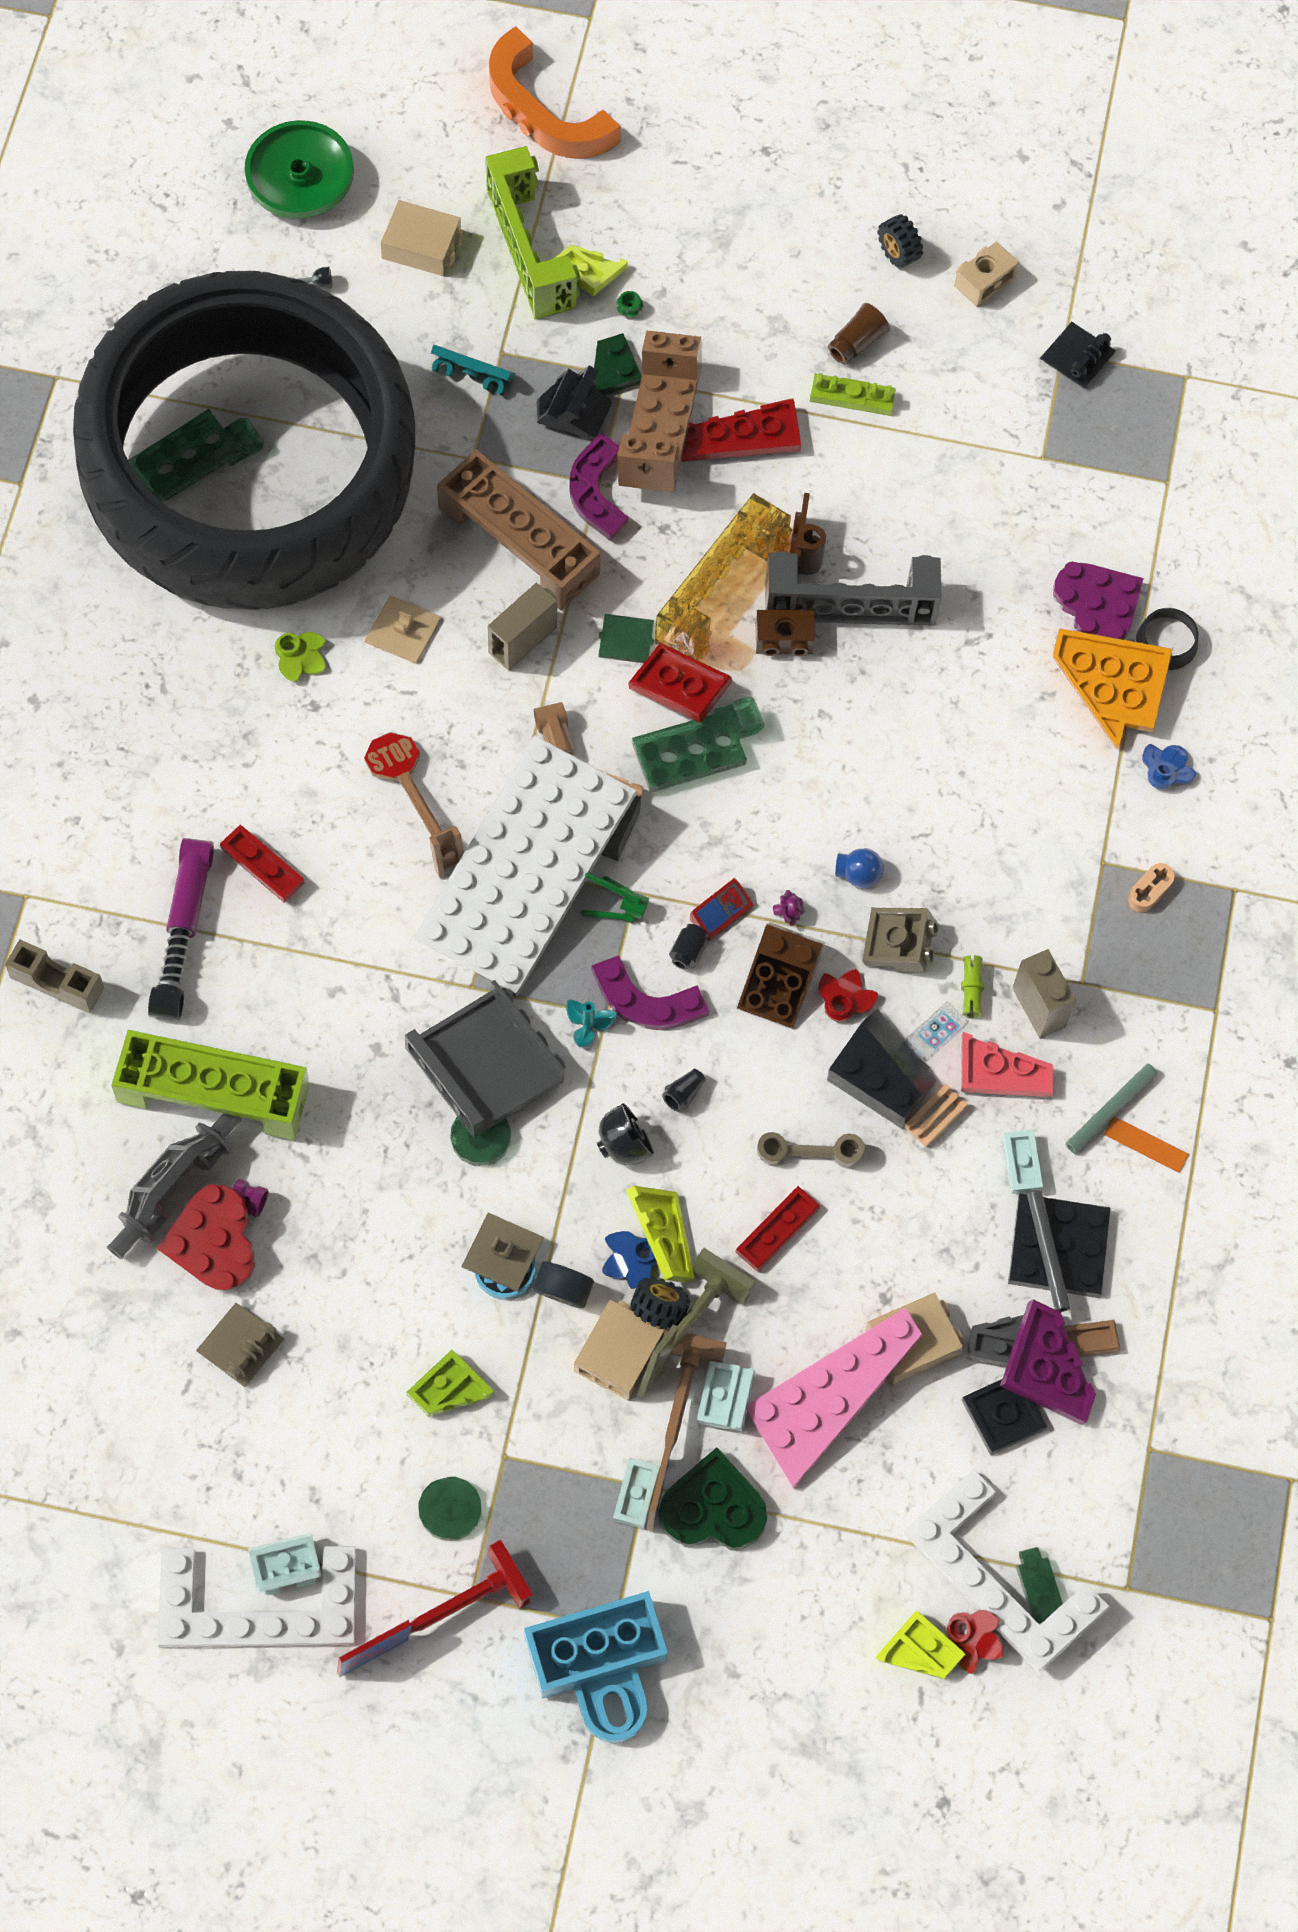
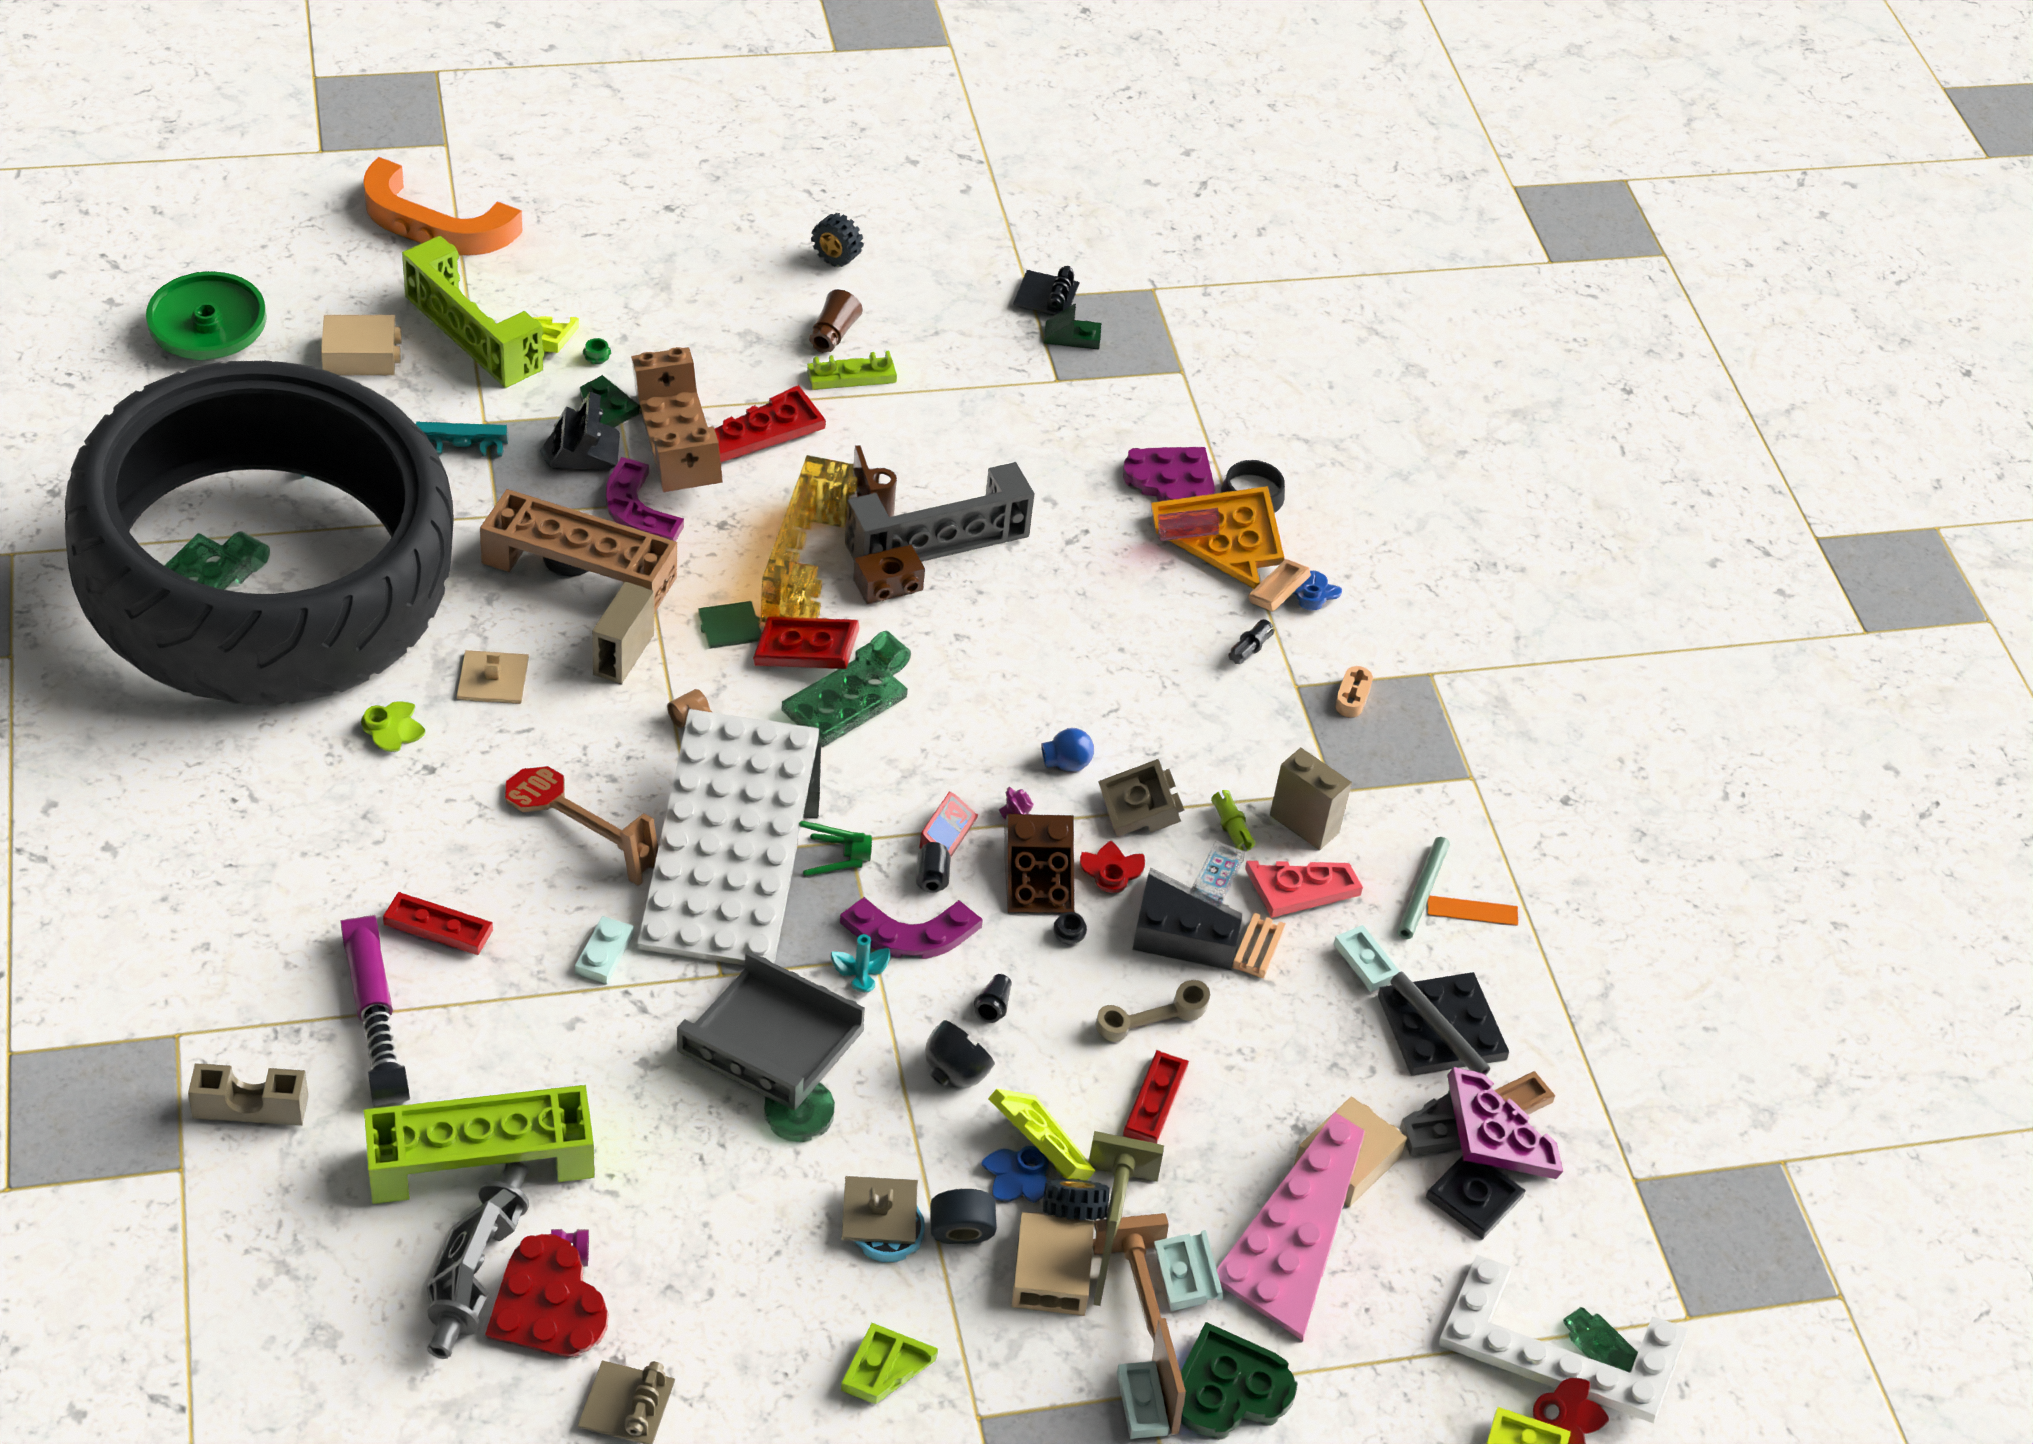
camera: 25 degrees left, 20 degrees down
tan brick [954,241,1019,307] -> none
none -> light aqua plate [575,916,634,984]
none -> dark green slope [1044,304,1102,349]
none -> black plate [1053,912,1087,944]
none -> clear pink tile [1158,508,1219,541]
none -> black axle [1228,619,1275,664]
none -> light nougat tile [1248,559,1311,612]

